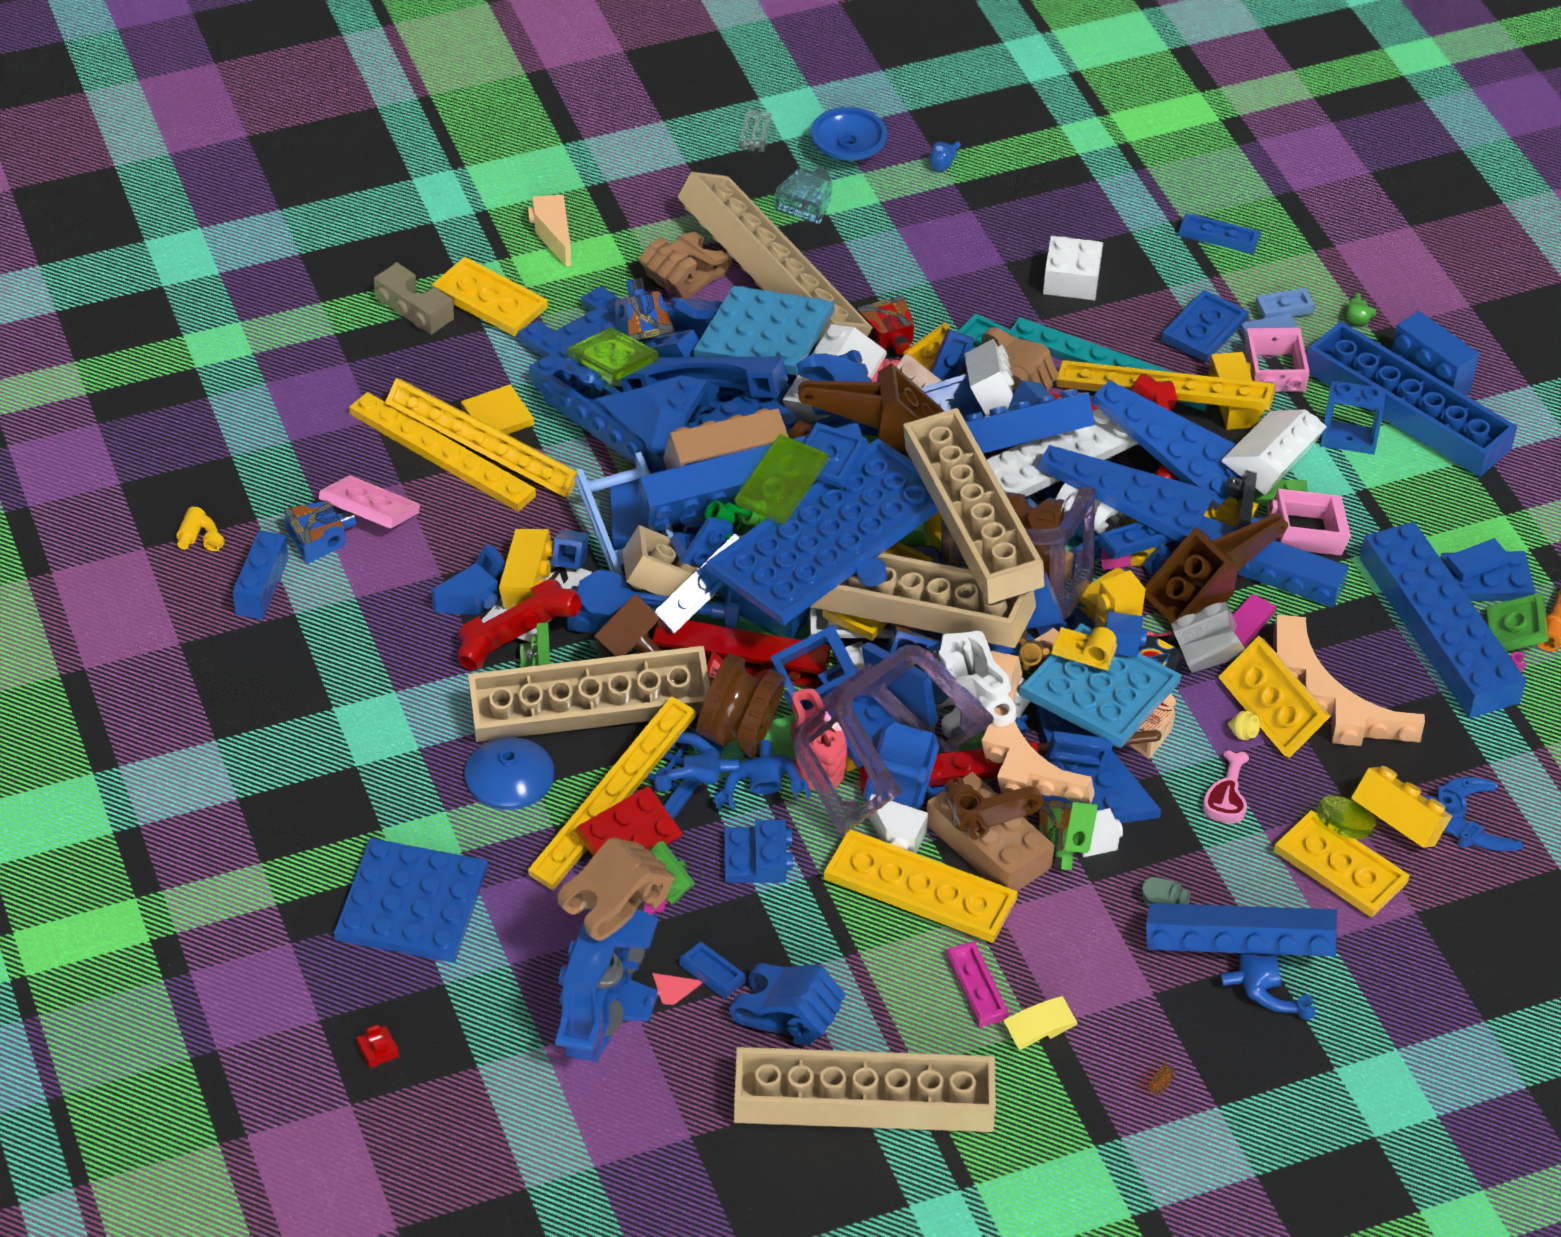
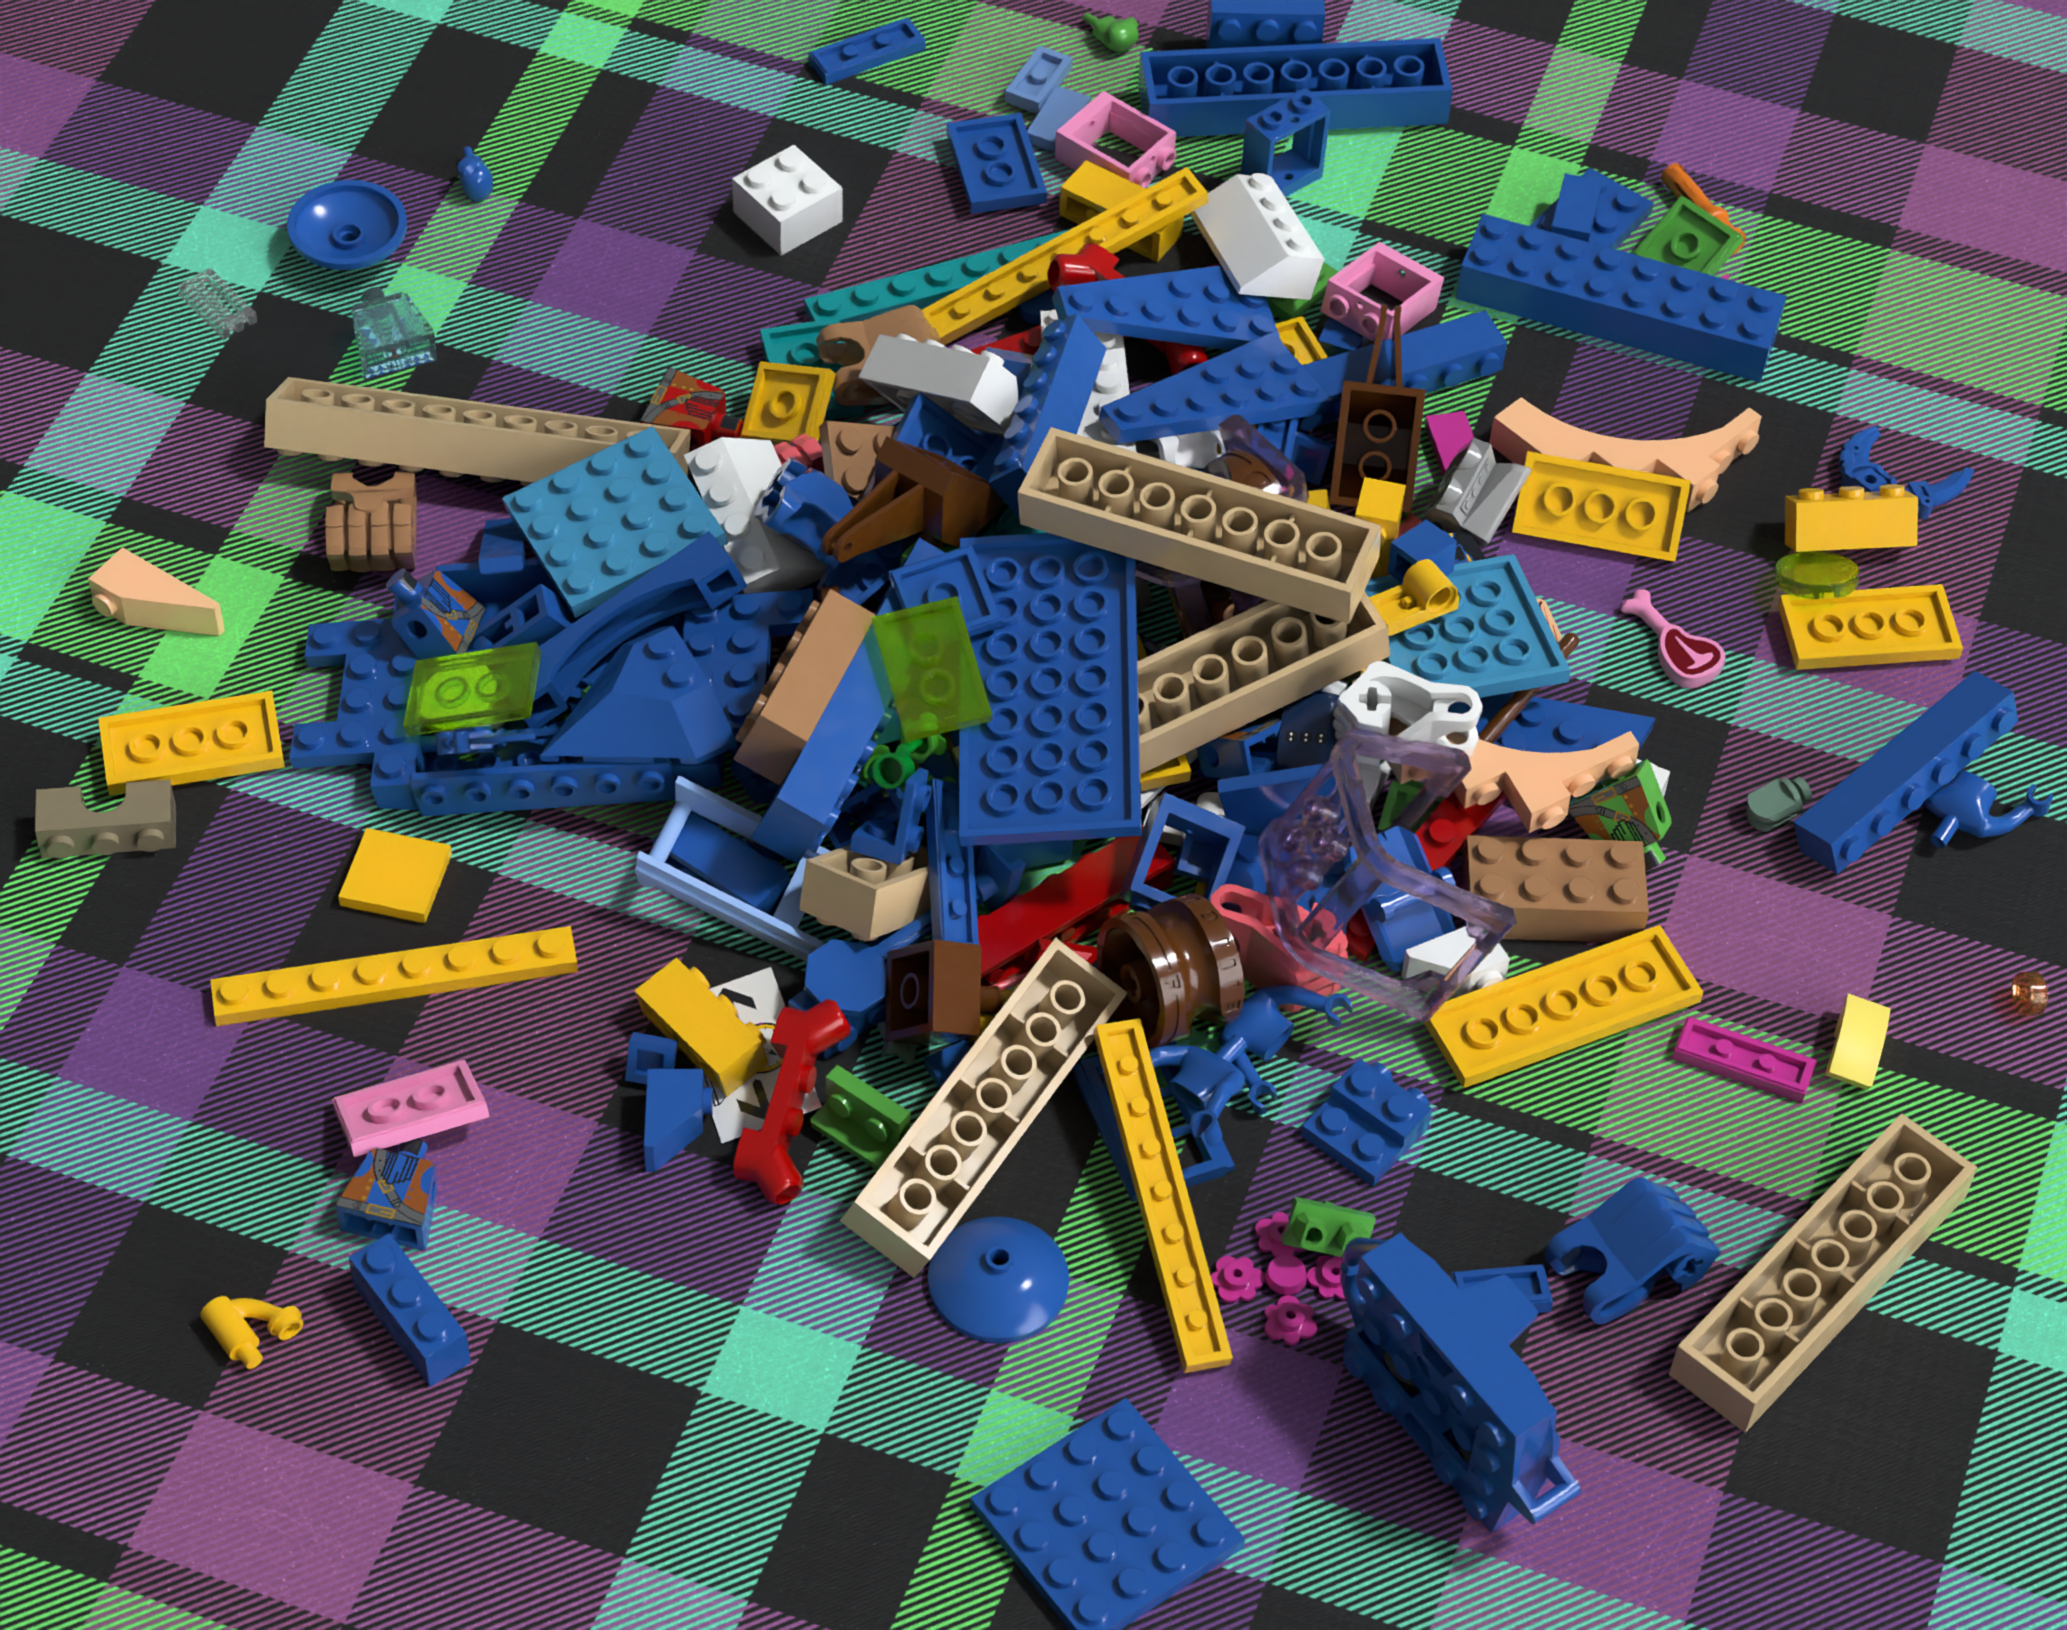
camera: 50 degrees left, 5 degrees up
yellow plate [385,378,577,498] -> none
blue brick [552,529,589,570] -> none
medium nougat piece [558,838,674,941] -> none
red plate [575,786,683,857] -> none
blue tile [856,558,887,587] -> none
blue plate [930,329,974,381] -> none
reddish brown piece [944,777,1044,840] -> none
blue tile [1046,731,1112,766] -> none
black hinge [1224,470,1257,532] -> none
light yellow plate [1228,711,1260,740] -> none

